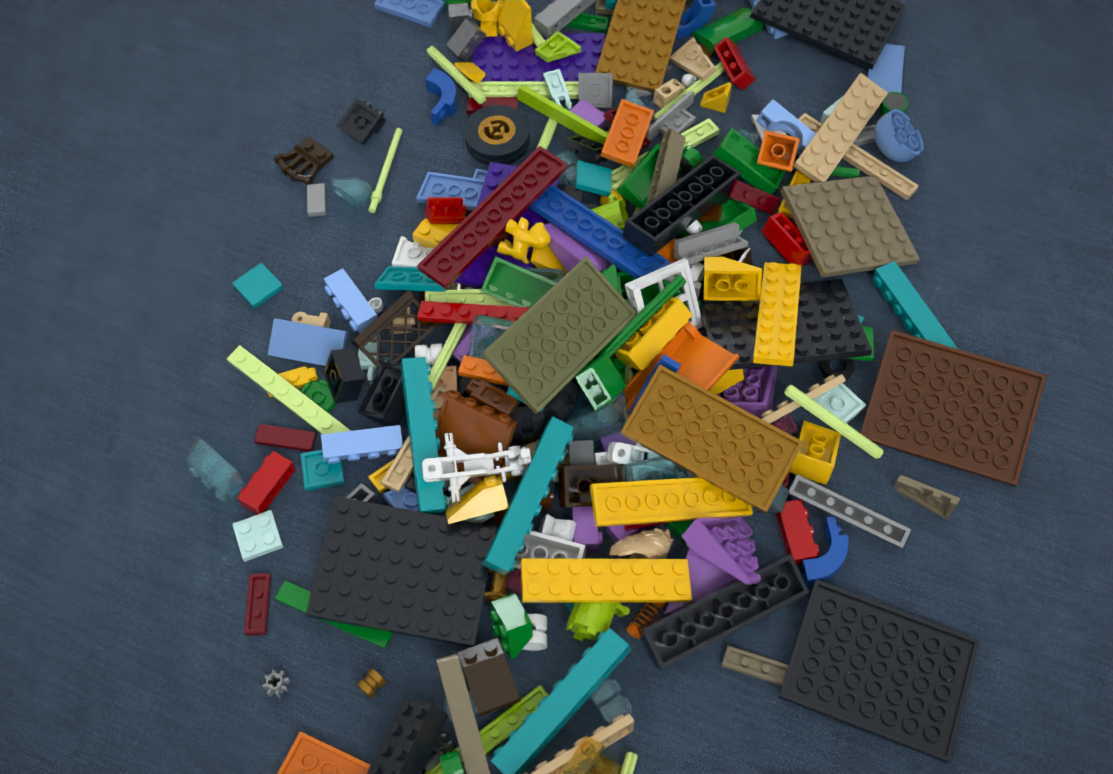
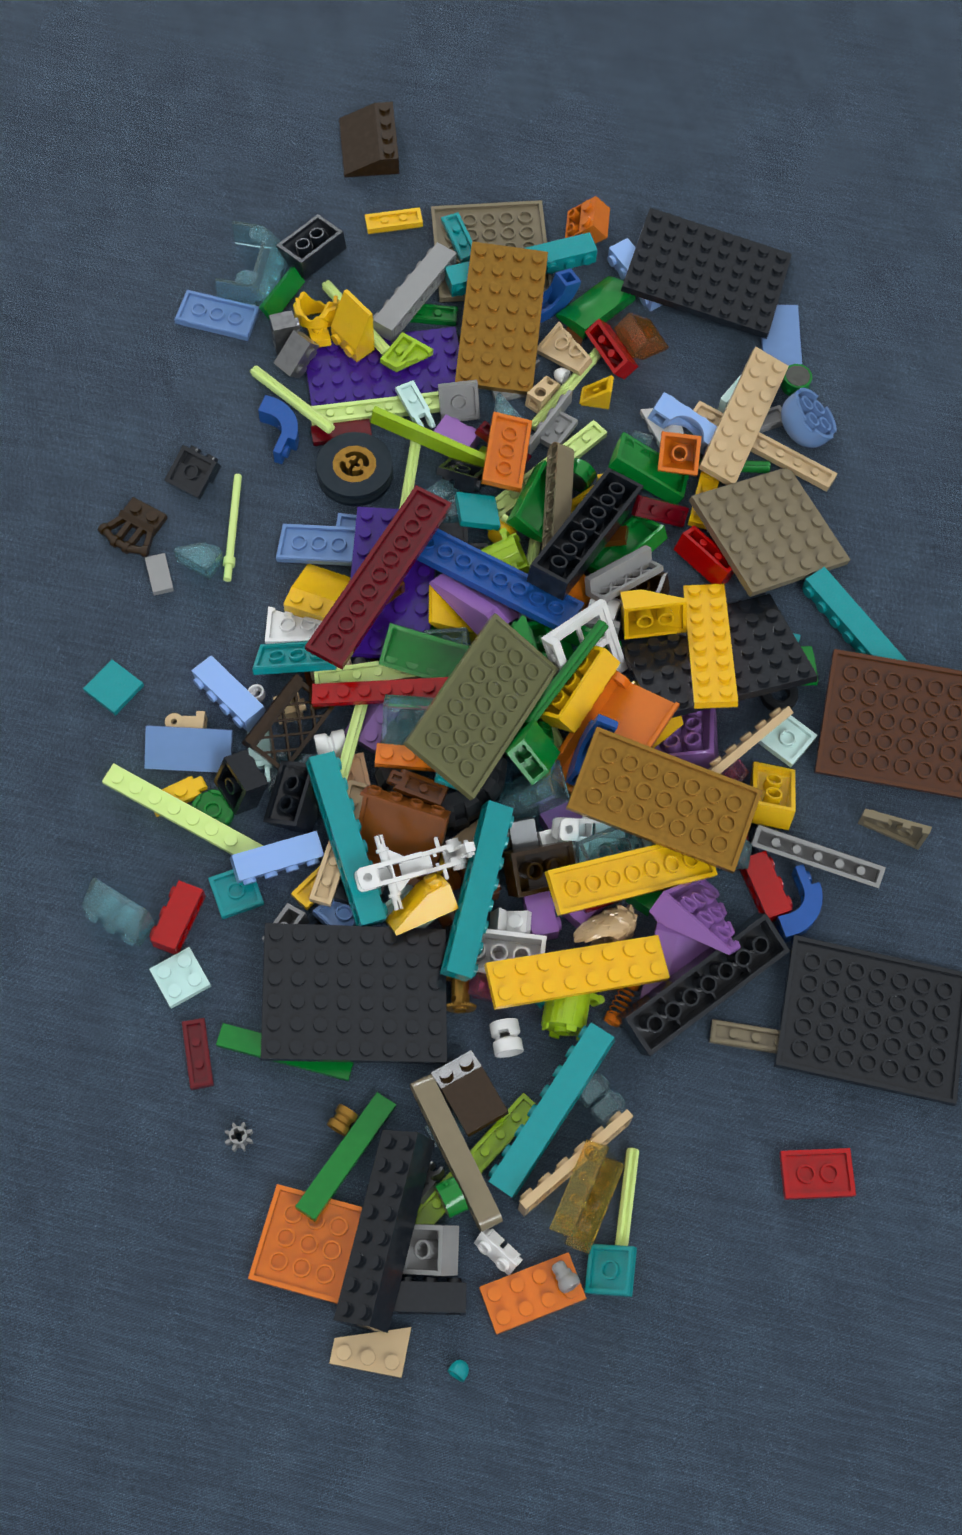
camera: 15 degrees left, 5 degrees up
dark red tile [254,424,317,452] -> none
red hinge [425,197,466,224] -> none
yellow slope [454,62,486,84] -> none
green slope [490,593,533,659] -> none
yellow animal [497,217,551,264] -> none
white hinge [686,220,702,235] -> none
yellowish green axle [784,385,884,459] -> none
none -> green tile [295,1092,396,1221]
none -> dark orange tile [441,868,461,891]
none -> clear orange slope [614,312,669,360]

